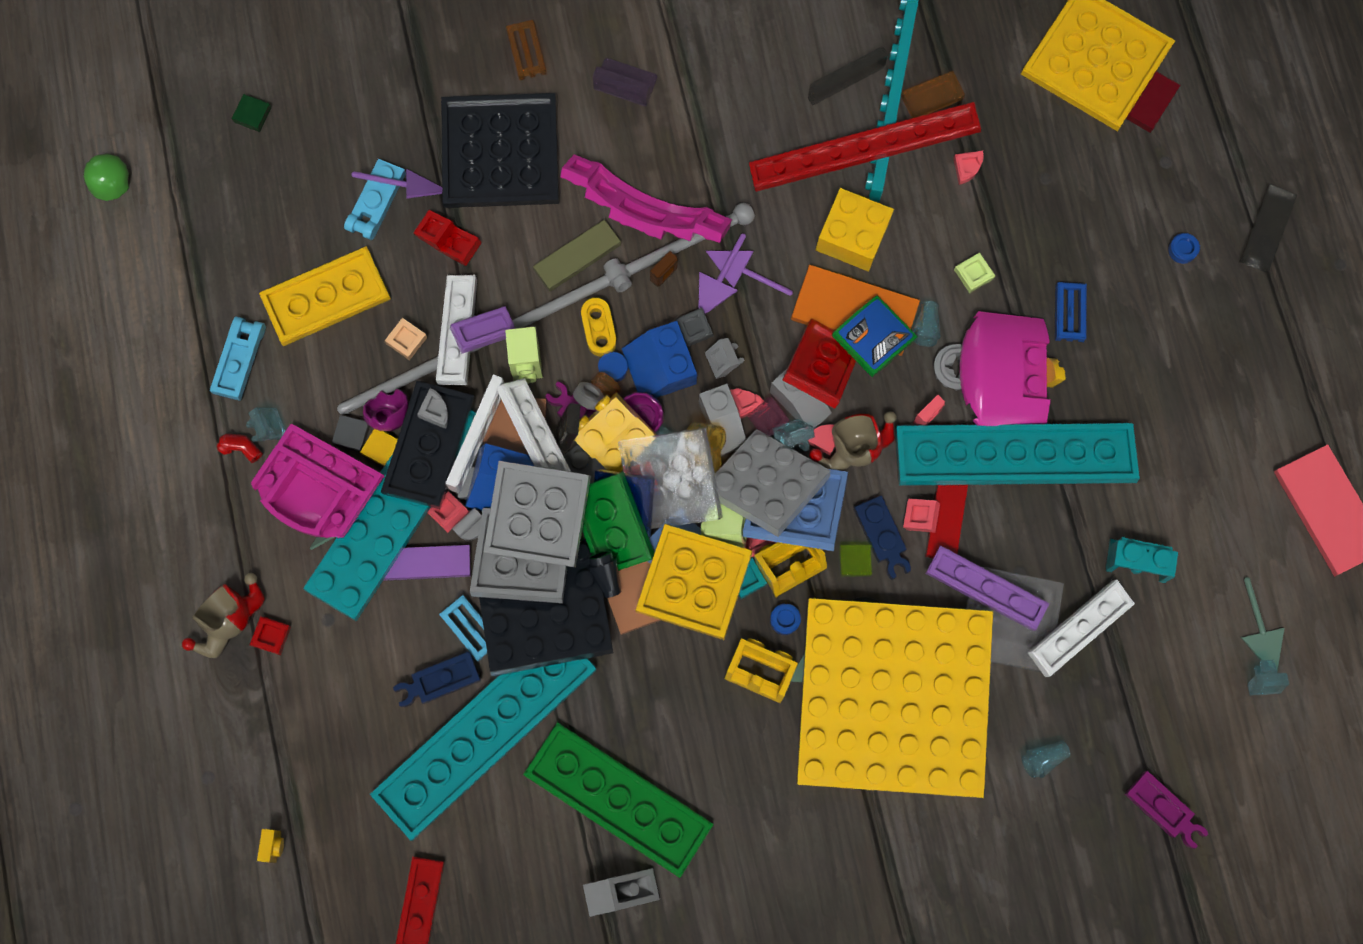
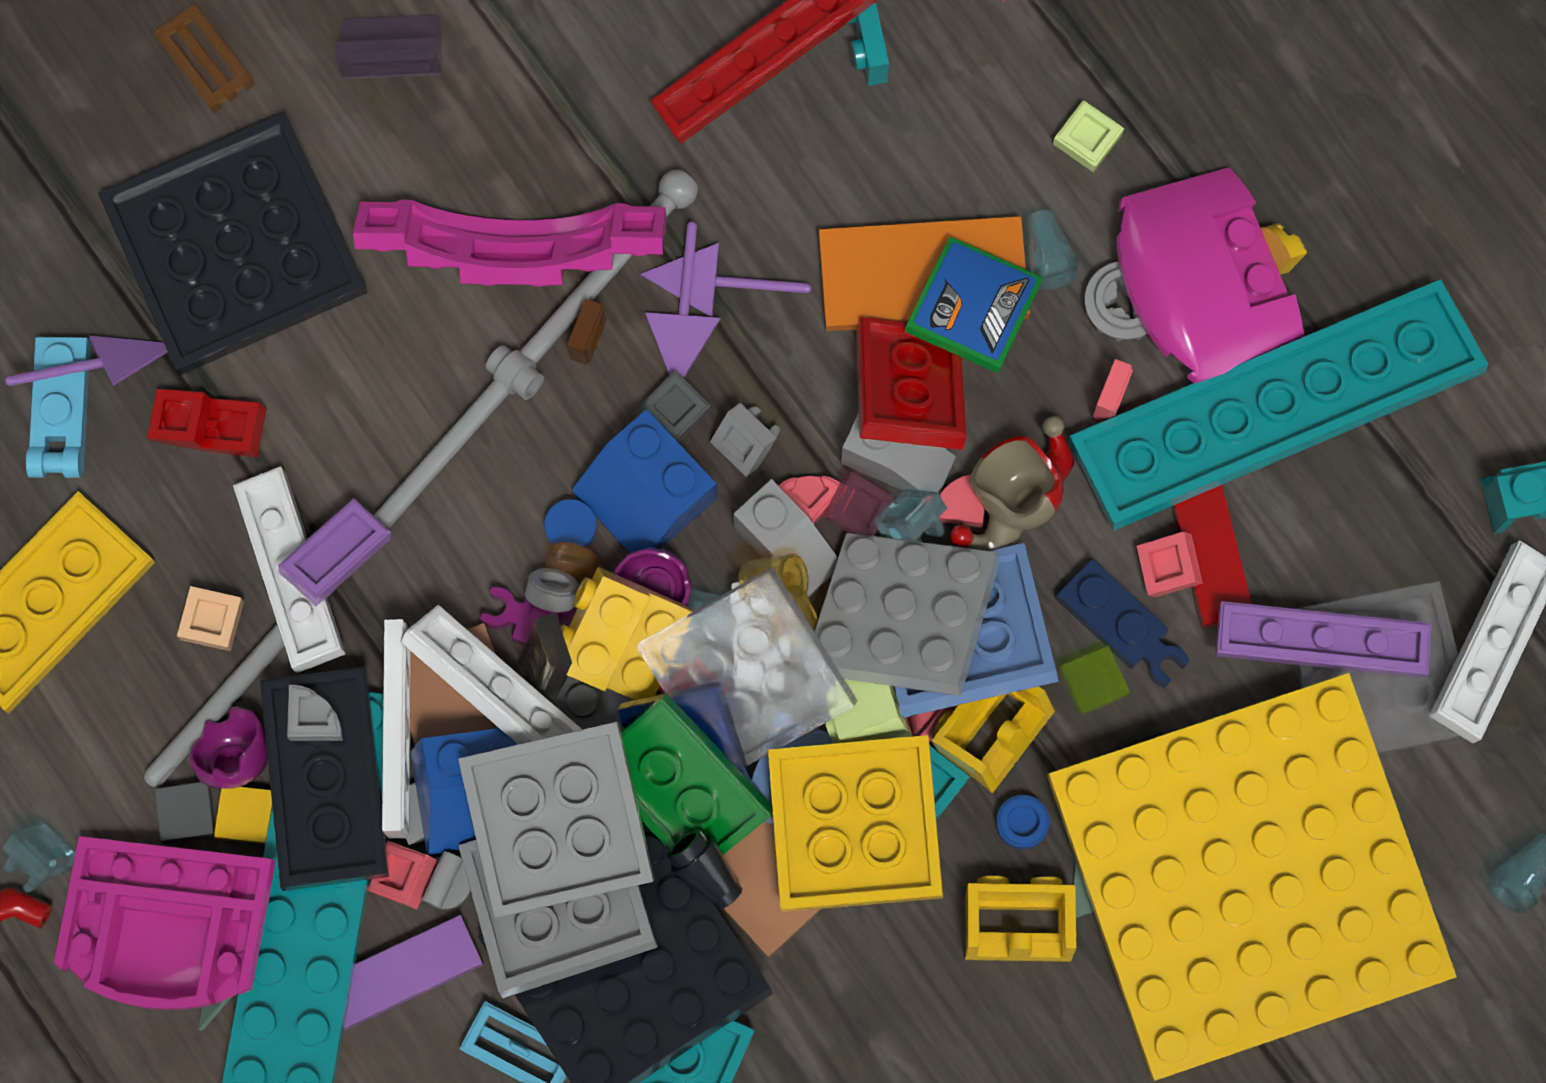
camera: 20 degrees left, 0 degrees up
yellowish green brick [505,327,543,384] -> none
olive tile [533,219,621,292] -> none
yellow plate [581,298,616,357] -> none
yellow brick [815,188,894,272] -> none
blue tile [1055,282,1087,342] -> none

